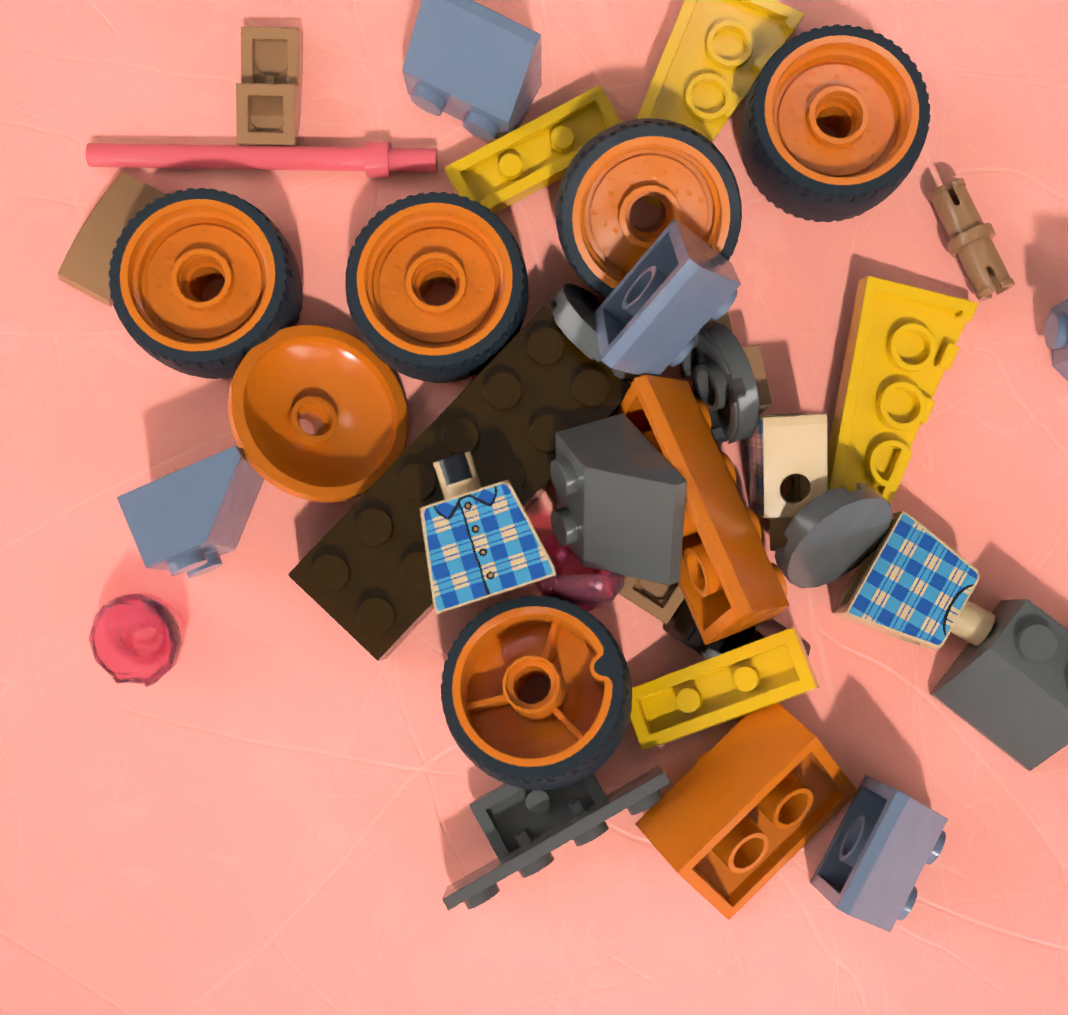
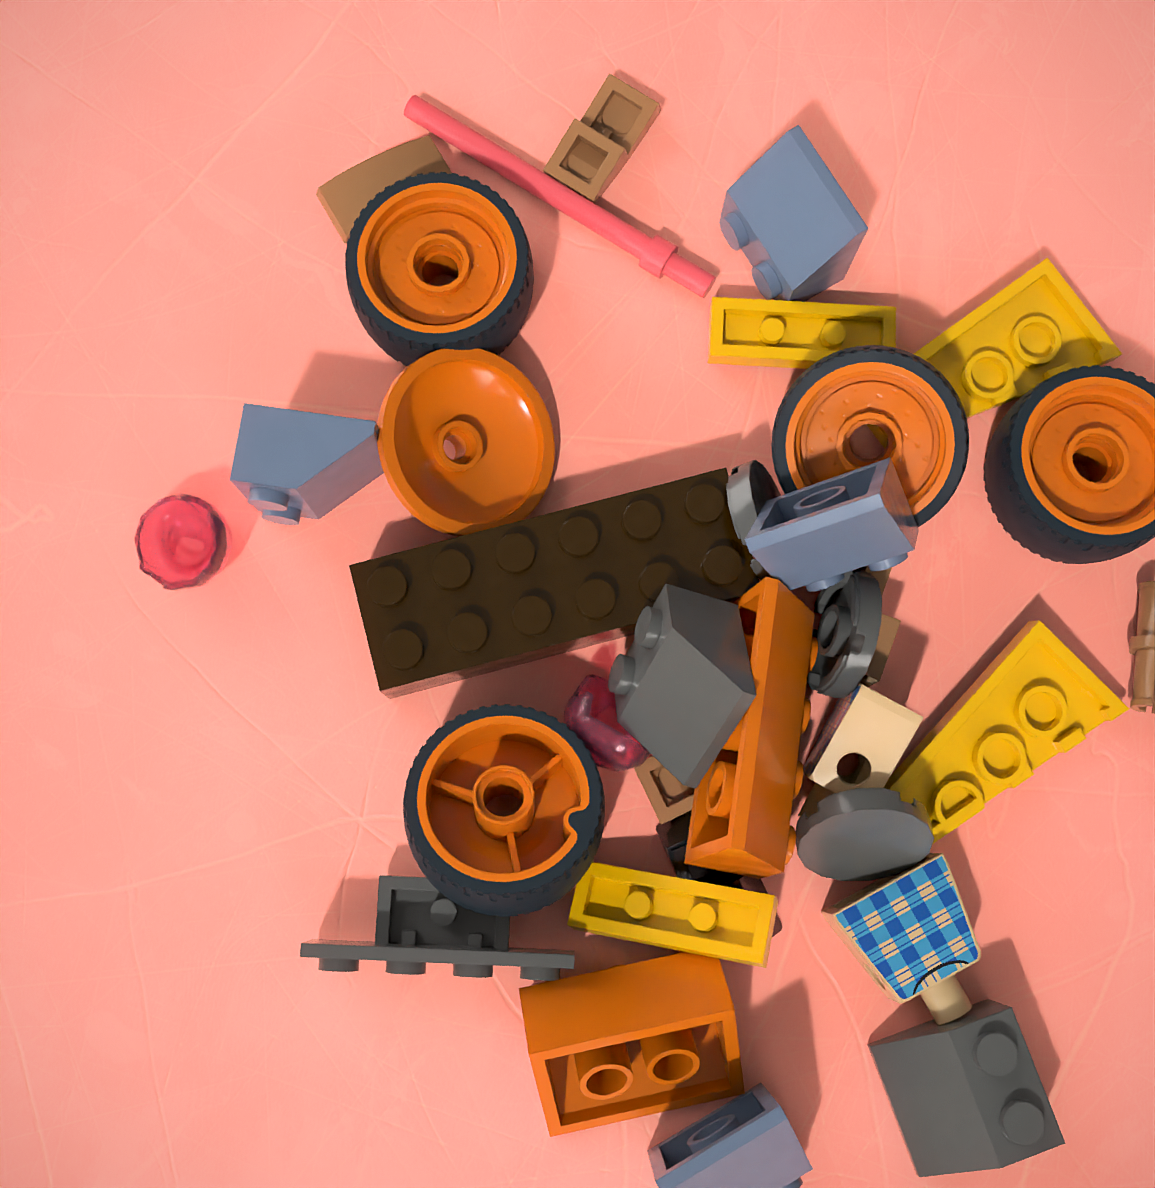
camera: 25 degrees right, 5 degrees down
orange wheel [345,192,529,383] -> none
torso [420,452,556,614] -> none

